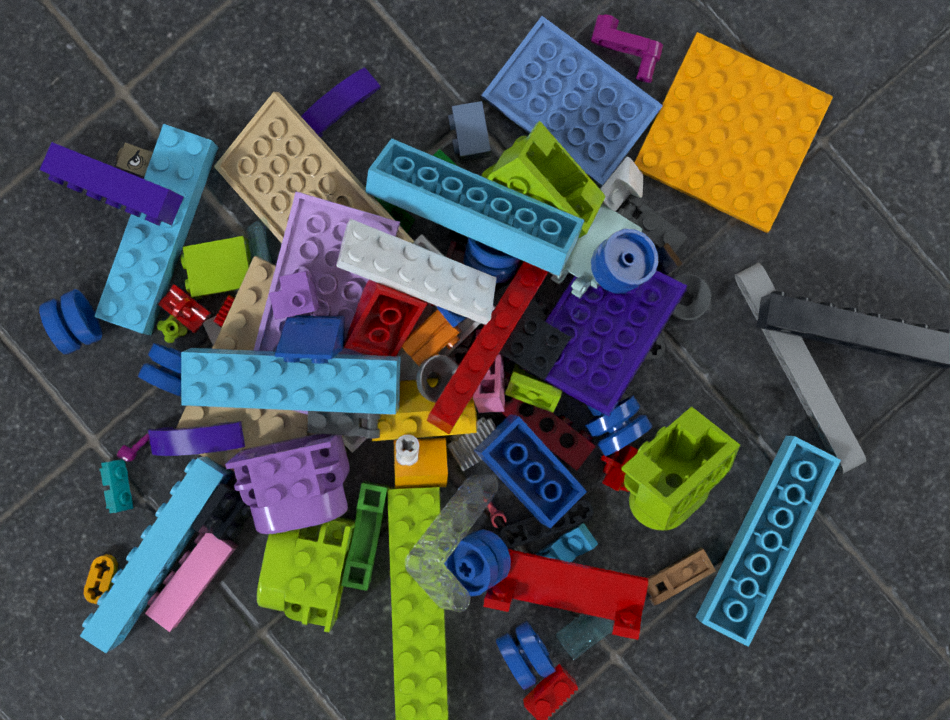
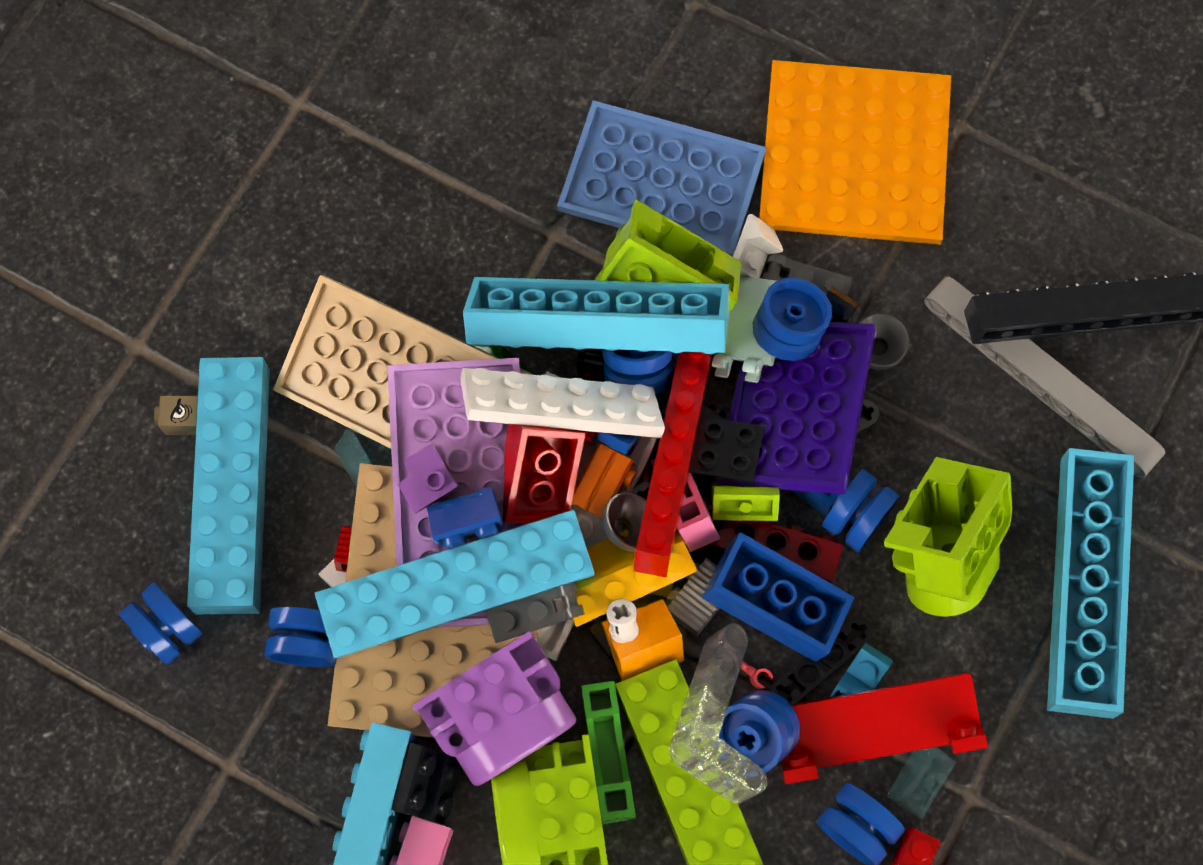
camera: 15 degrees left, 15 degrees down
dark purple brick [40,142,184,226] -> none
teal hinge [99,459,133,513] -> none
magenta hand [117,433,149,462] -> none
dark purple slope [148,421,245,456] -> none
lime plate [157,314,187,343] -> none
red hips [158,284,211,333] -> none
lime panel [181,236,252,299] -> none
dark purple slope [301,67,381,138] -> none
sand blue brick [448,101,491,161] -> none
magenta beam [591,14,663,83] -> none
red hips [600,445,638,492] -> none
medium nougat plate [647,548,716,606] -> none

